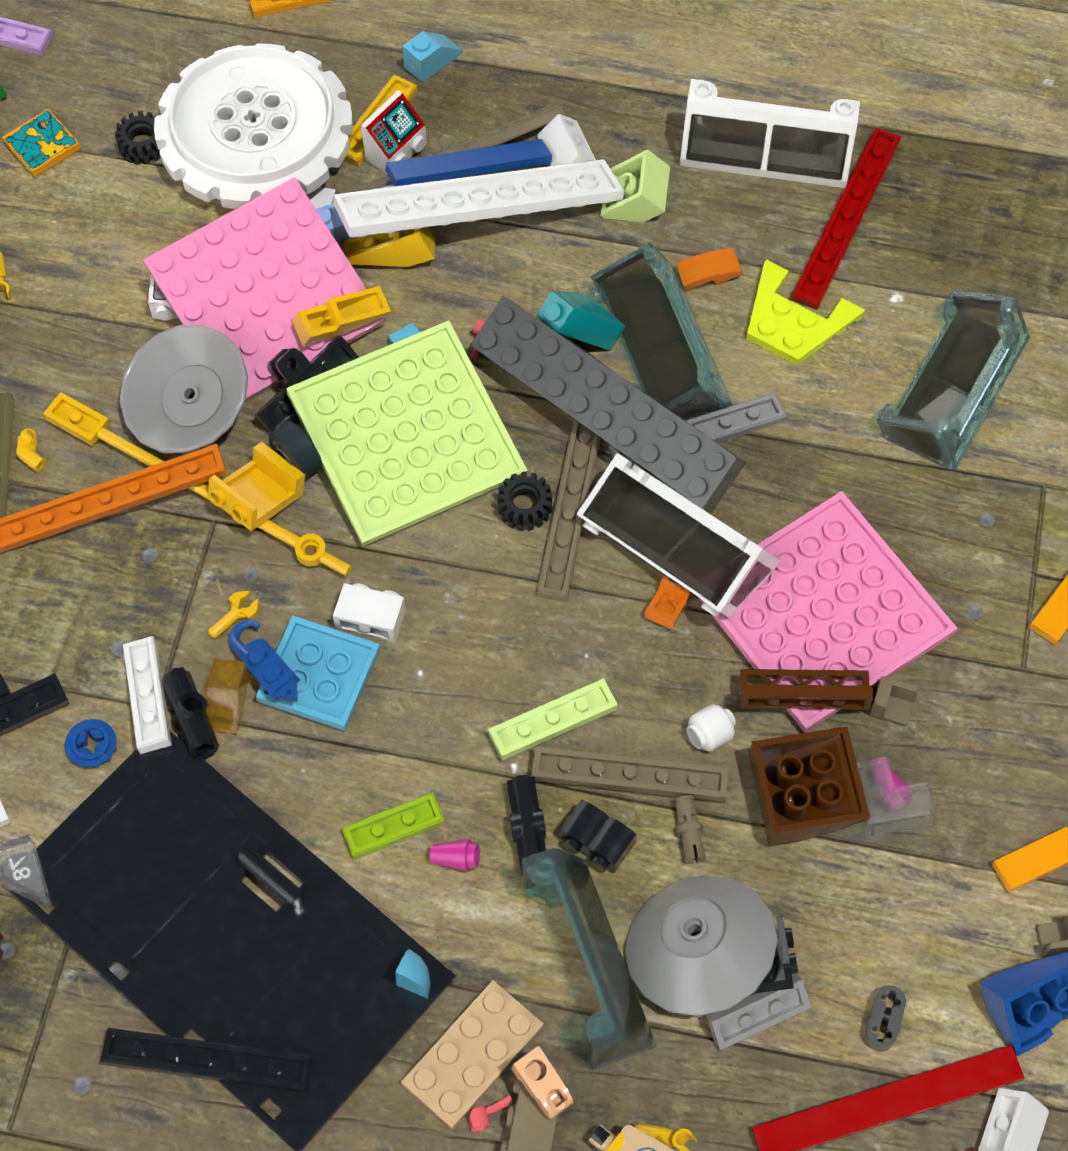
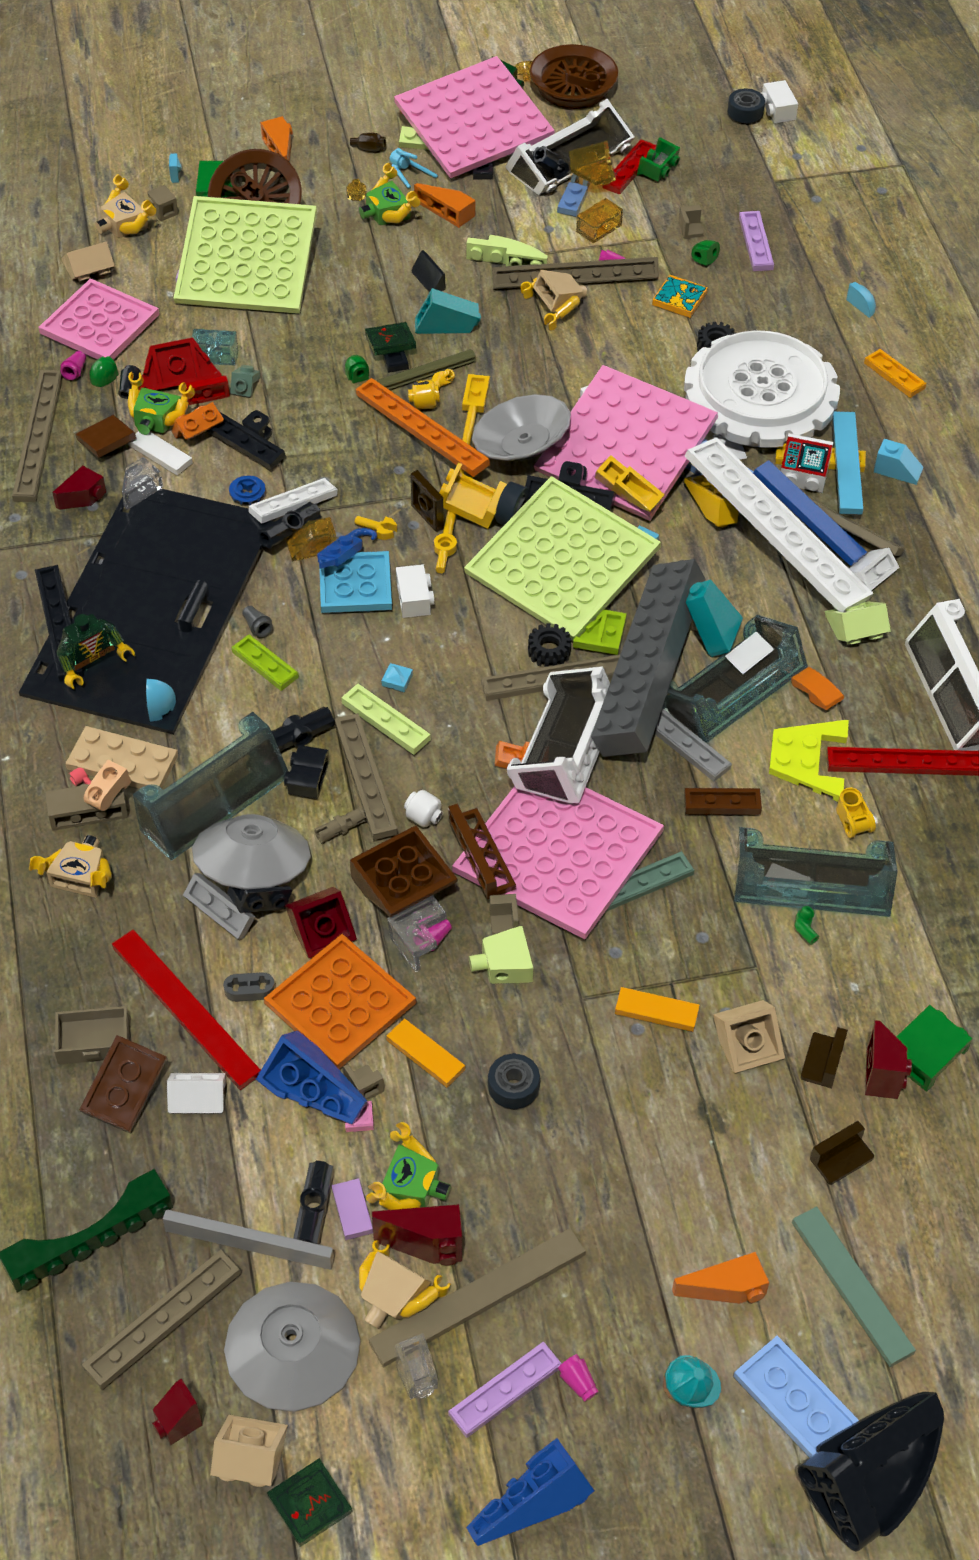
camera: 65 degrees right, 10 degrees down
dark pink cone [430,838,480,872] -> none
none -> clear green torso [57,614,135,689]
none -> dark grey cone [242,606,273,637]
none -> orange plate [264,934,416,1069]
none -> dark red slope [285,887,357,958]
none -> medium azure tile [381,663,413,692]
none -> yellow head [408,380,440,410]
none -> dark brown tile [410,470,444,532]
none -> yellowish green torso [469,926,533,984]
none -> lime wing [573,609,627,655]
none -> sand green tile [605,851,694,912]
none -> reddish brown plate [684,788,762,815]
none -> white sticker [725,632,774,674]
none -> green arm [794,906,820,945]
none -> medium azure tile [832,411,863,514]
none -> yellow piece [836,787,876,838]

